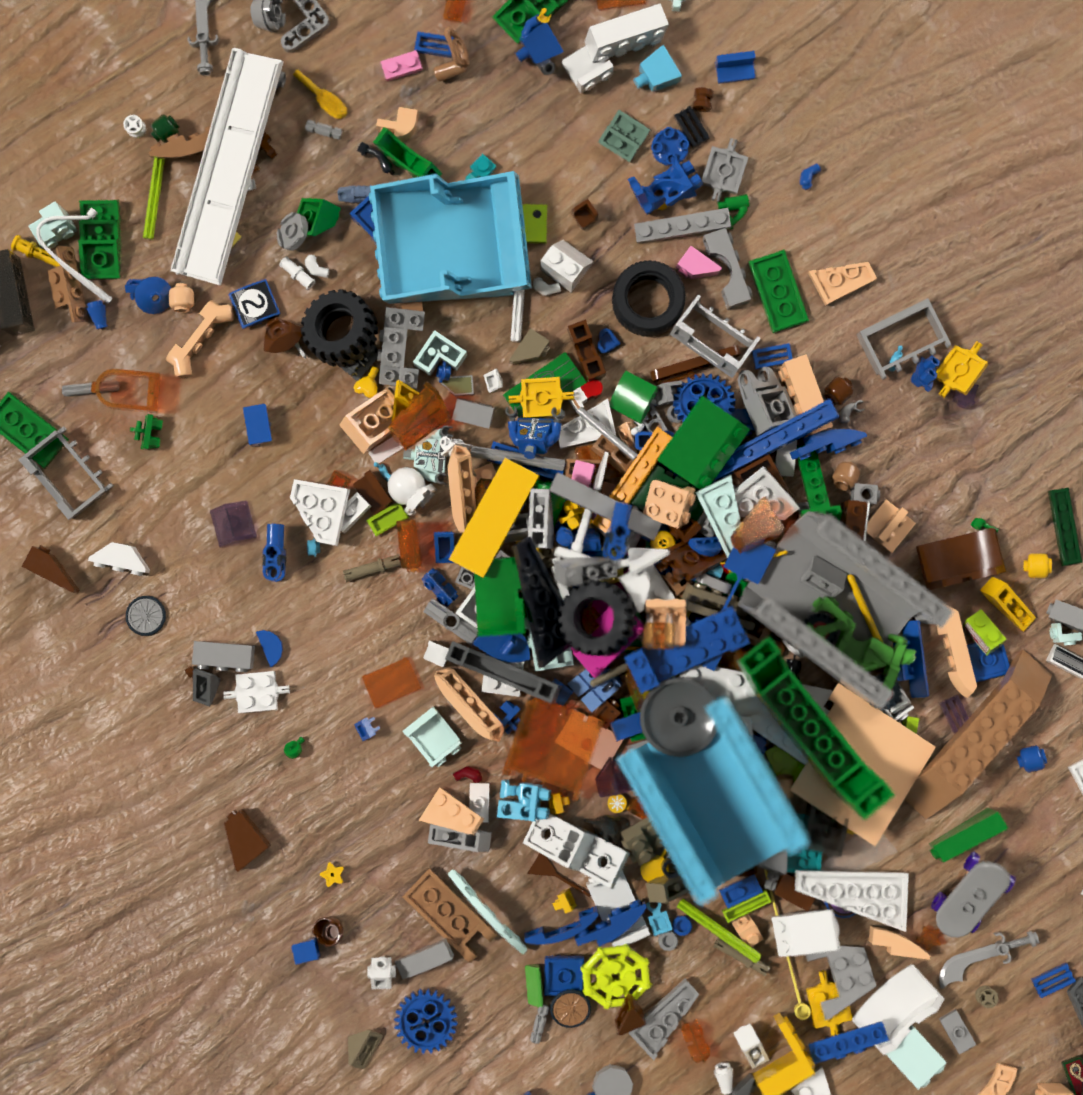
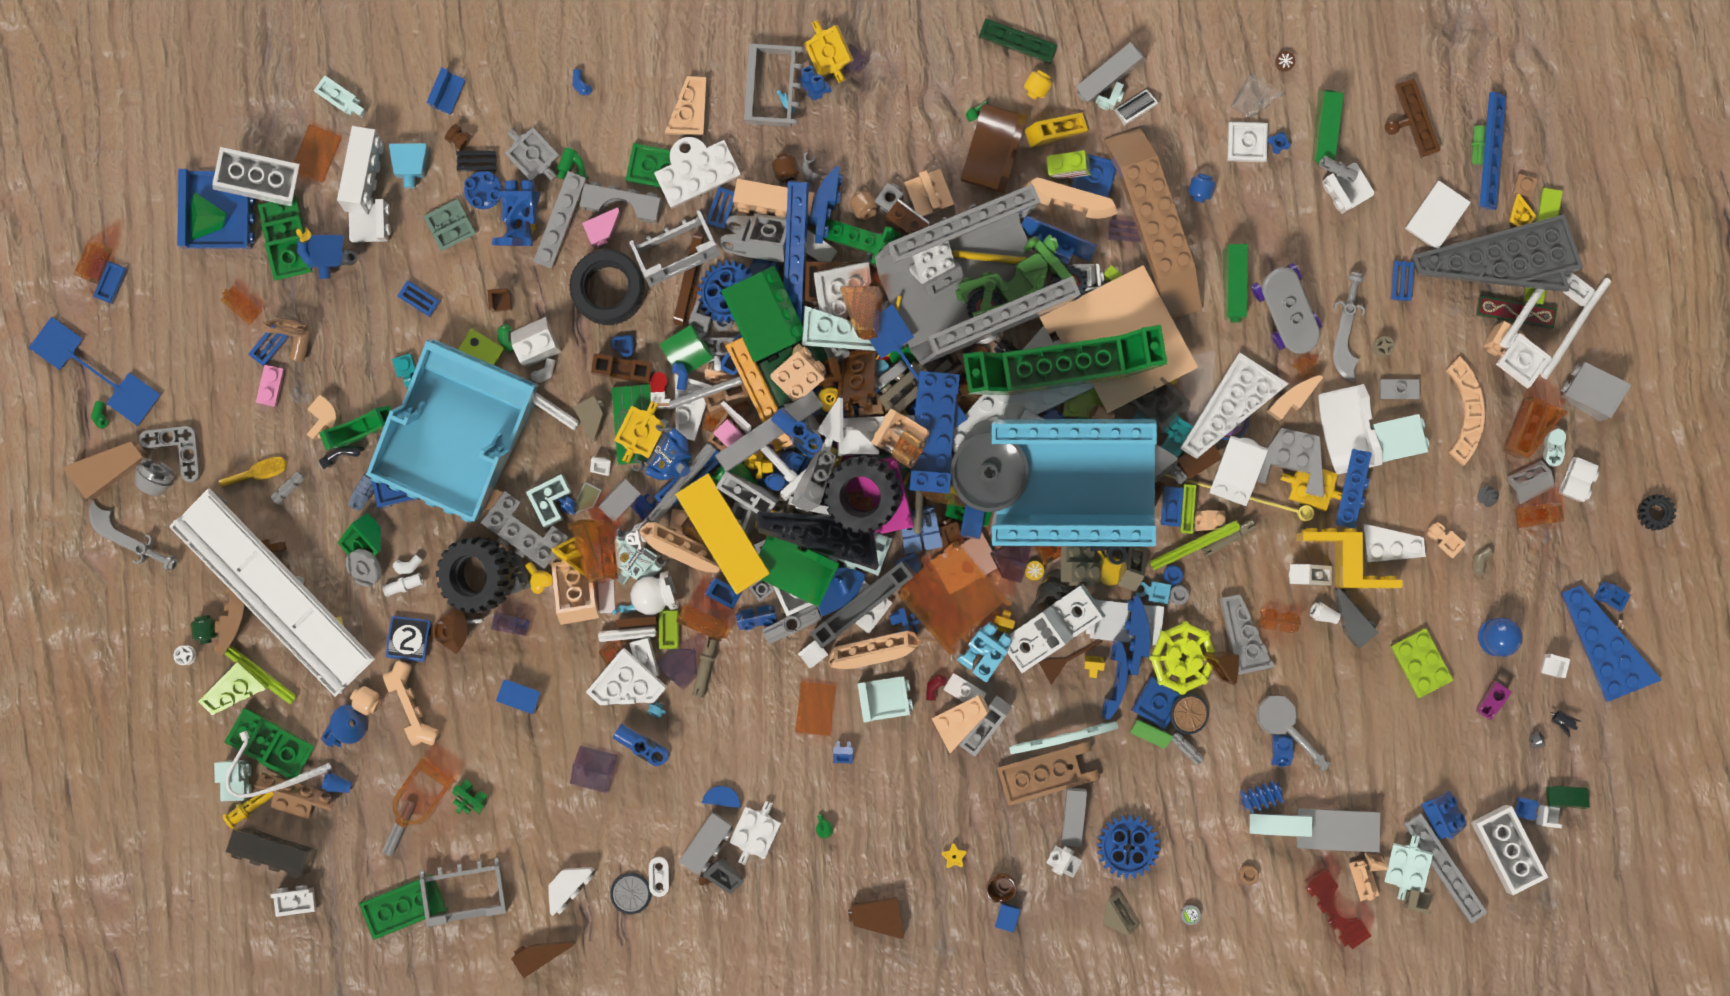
camera: 55 degrees left, 0 degrees up
blue tile [688,536,723,556] -> none
none -> lime wing [198,660,268,715]
none -> blue tile [397,280,441,318]
none -> clear purple leg [491,612,530,636]
none -> green arm [498,324,514,354]
none -> white axle [598,626,656,642]
none -> clear blue tile [630,494,657,521]
none -> white plate [649,856,669,897]
none -> white plate [654,137,741,209]
none -> slope [657,649,697,690]
none -> blue arm [672,363,688,390]
none -> white bracket [909,241,955,284]

